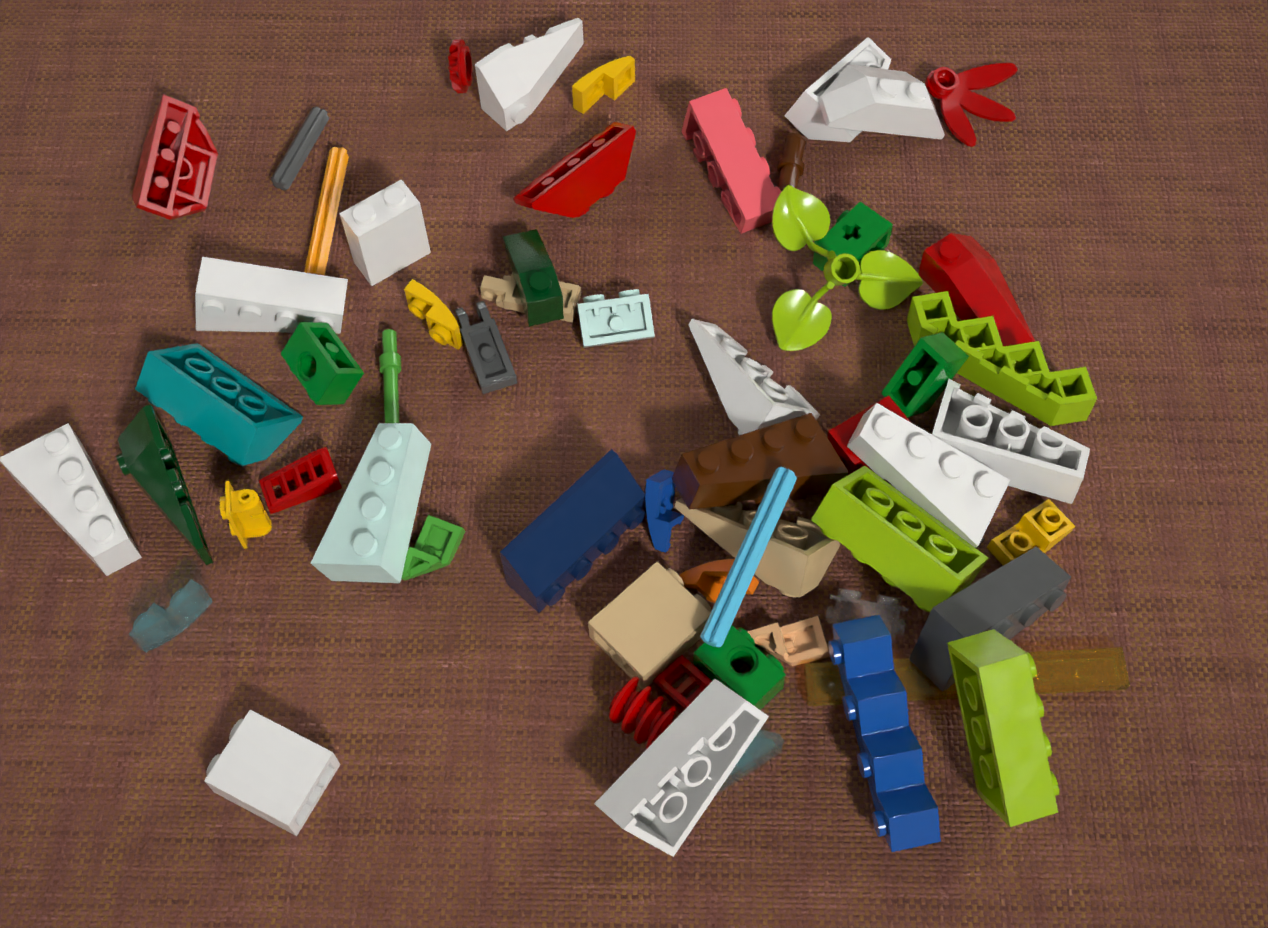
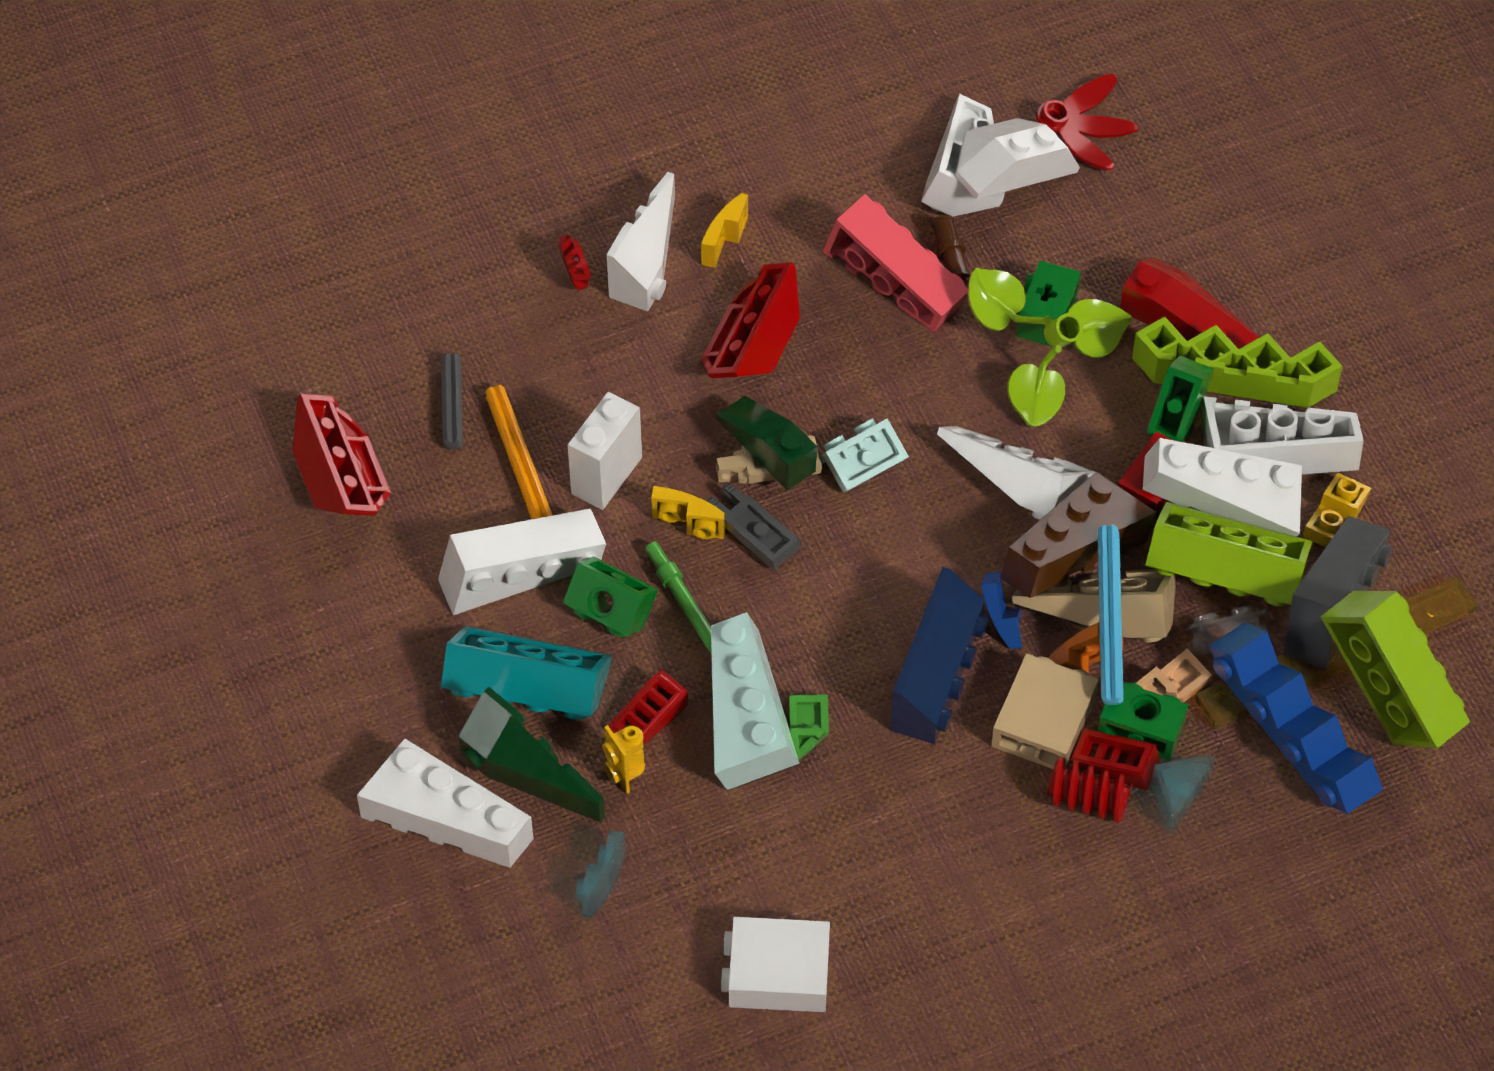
camera: 25 degrees left, 5 degrees down
white wedge [594,679,769,857] -> none

